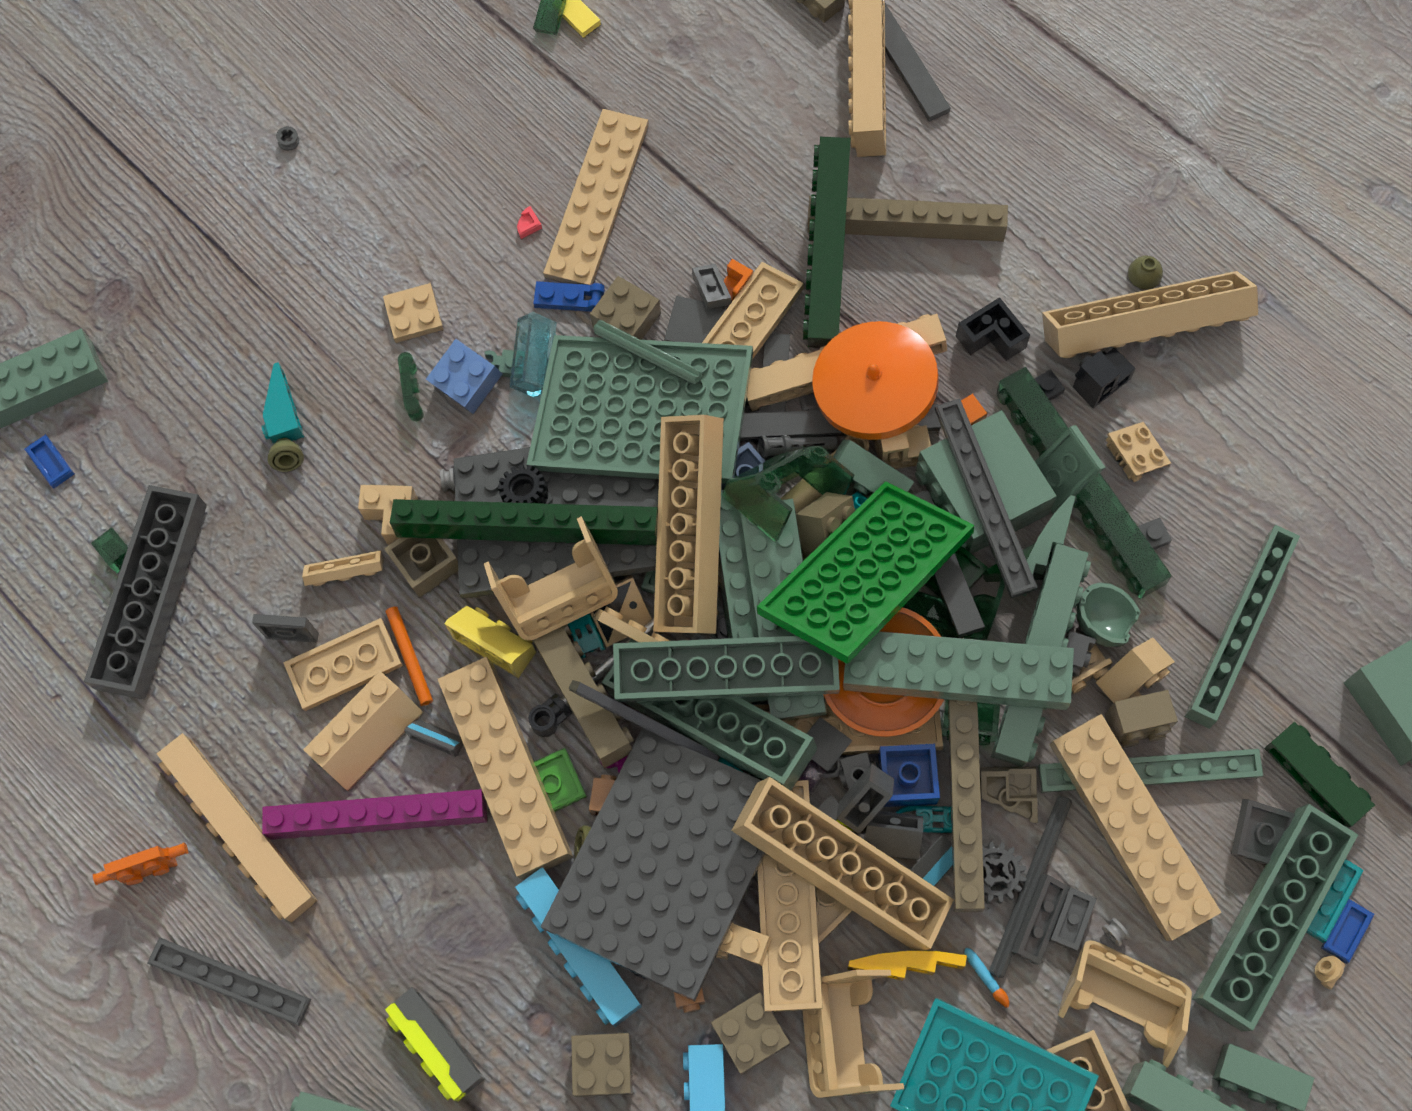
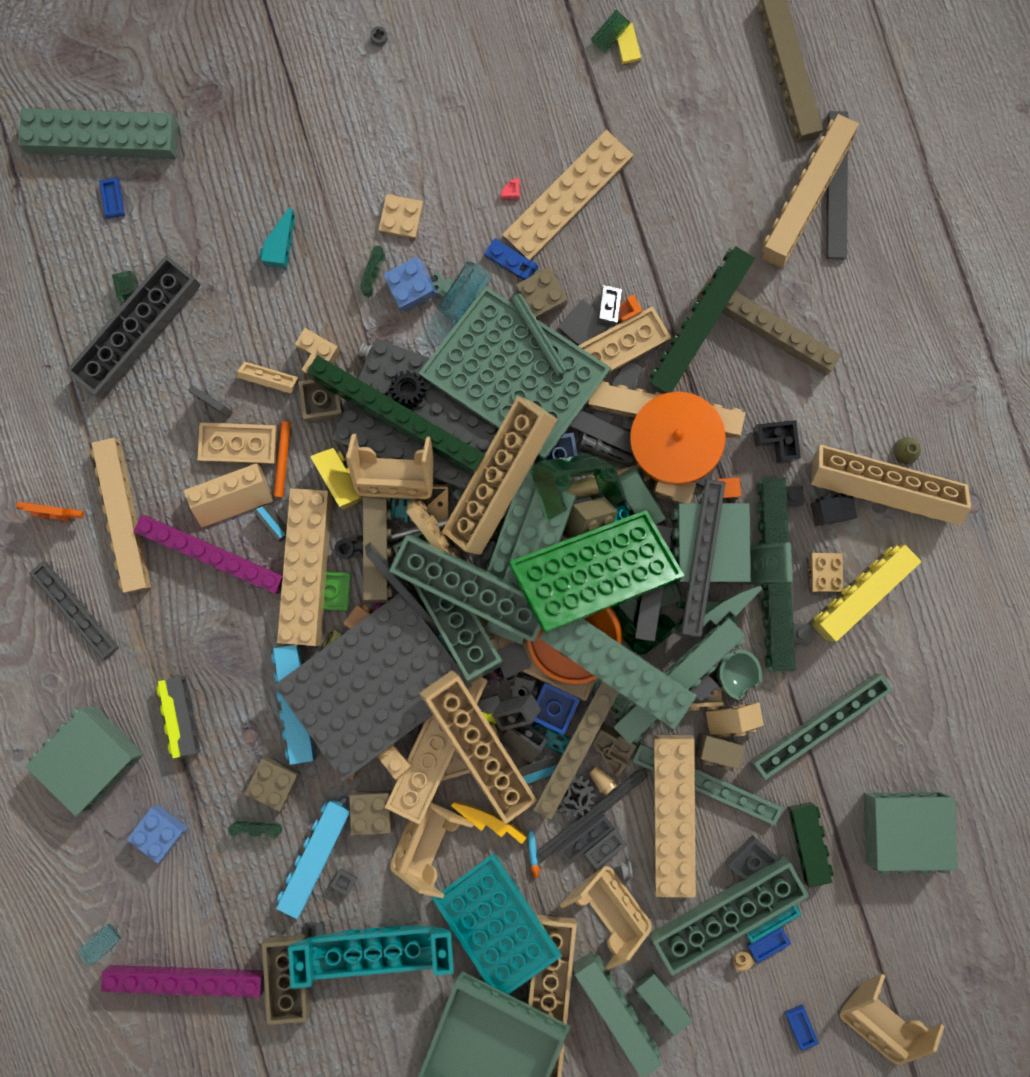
camera: 20 degrees right, 15 degrees up
olive brick [267,438,304,472] -> none
none -> tan cone [589,766,617,796]
none -> light yellow brick [811,545,922,642]

